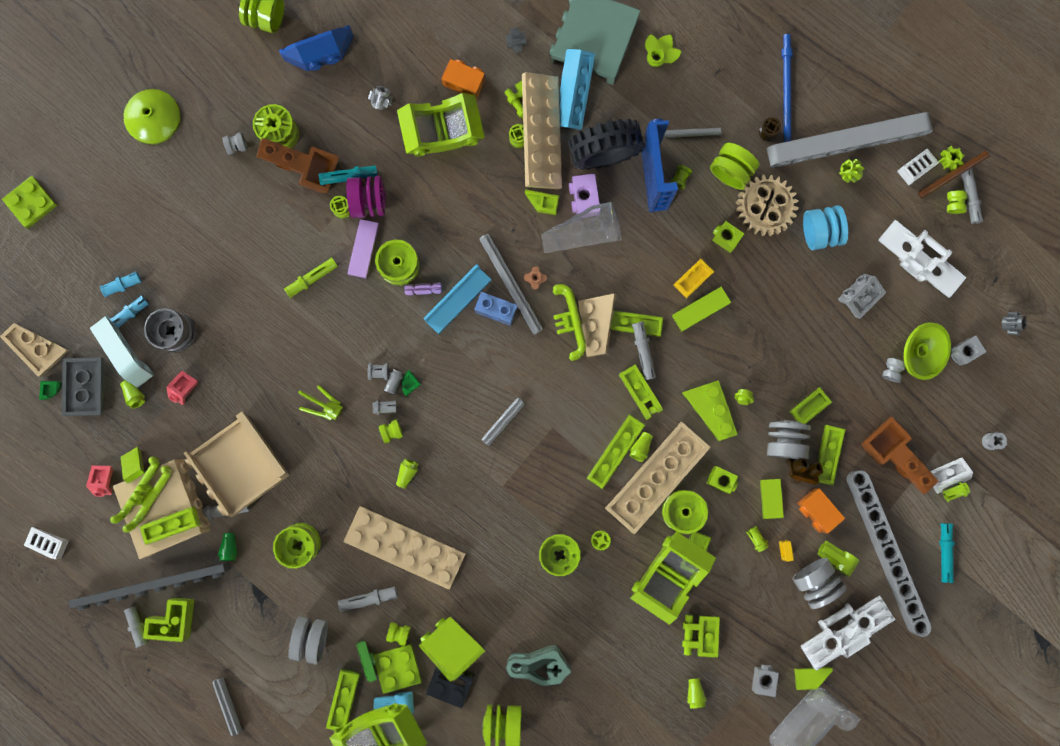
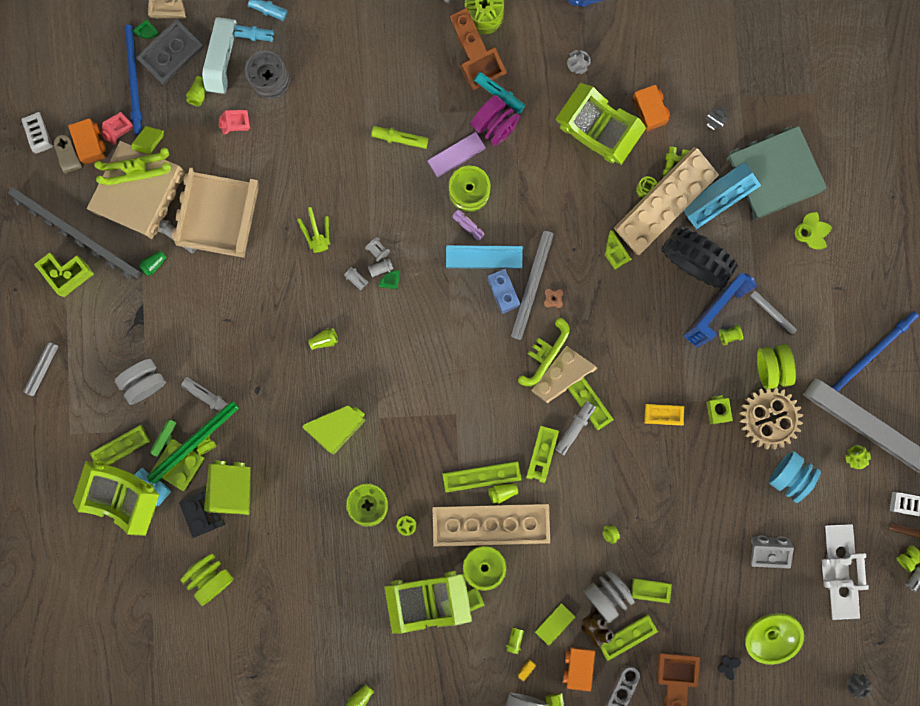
camera: 45 degrees right, 0 degrees up
light grey pin [124,606,148,648] -> none
lime tile [139,506,201,545] -> none
lime wheel [273,523,321,569] -> none
lime wheel [330,196,350,219] -> none
tan plate [343,506,466,590] -> none
lime wheel [379,419,404,444] -> none
light grey axle [482,398,525,446] -> none
sand green piece [506,645,572,686] -> none
clear wedge [541,202,622,253] -> none
lavender brick [569,174,600,218] -> none
lime tile [672,287,731,332] -> none
lime wing [682,380,738,441] -> none
lime plate [682,615,720,657] -> none
lime brick [706,466,738,494] -> none
dark brown wheel [759,117,781,141] -> none
light grey wheel [882,358,906,383] -> none
light grey brick [951,336,986,366] -> none
none -> dark tan piece [54,135,84,174]
none -> orange brick [68,118,107,165]
none -> blue bar [125,25,142,136]
none -> green axle [147,401,239,484]
none -> lime slope [302,405,366,454]
none -> black piece [717,656,741,680]

